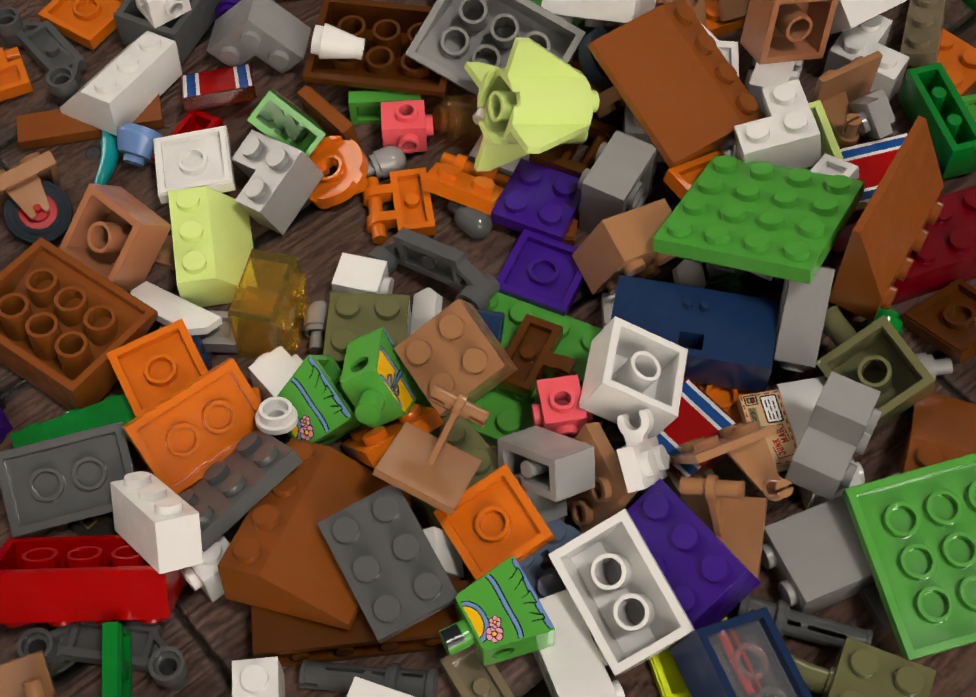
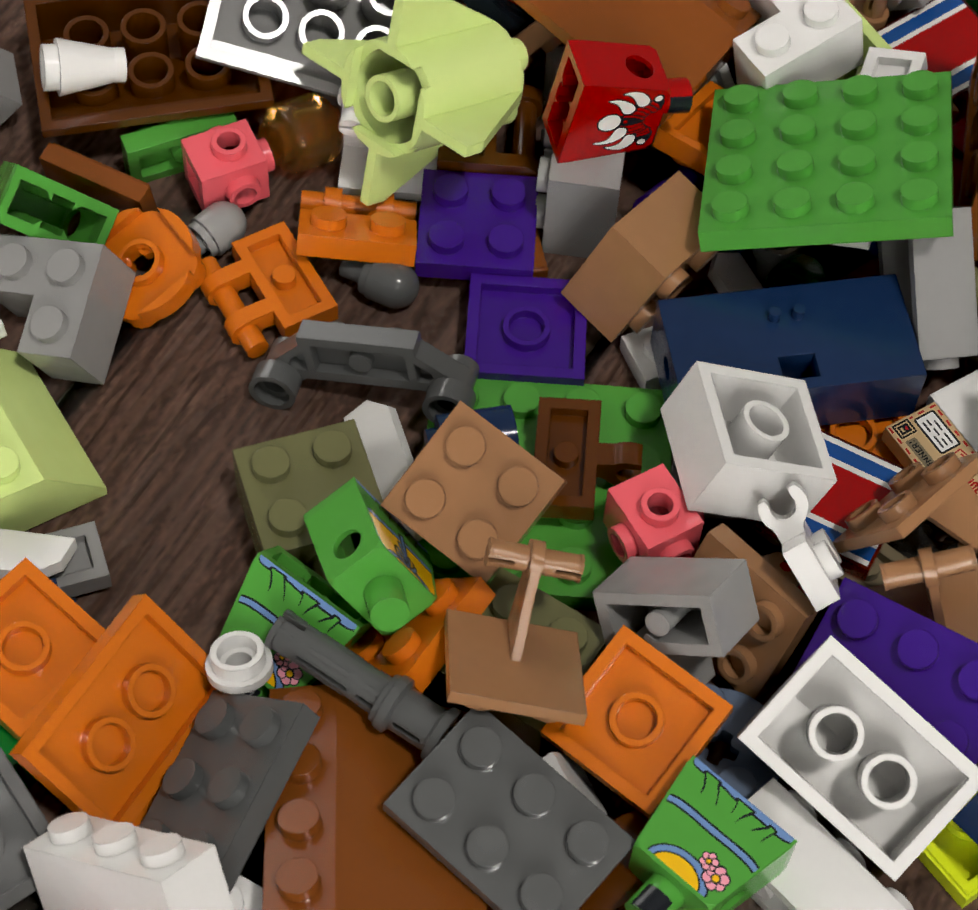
camera: 25 degrees left, 0 degrees up
clear yellow brick [228,249,310,360] -> none
white brick [248,345,303,400] -> none
light grey cylinder [303,300,329,354] -> none
white brick [331,252,394,294] -> none
none -> dark grey pin [264,609,463,760]
none -> red torso [542,39,693,163]

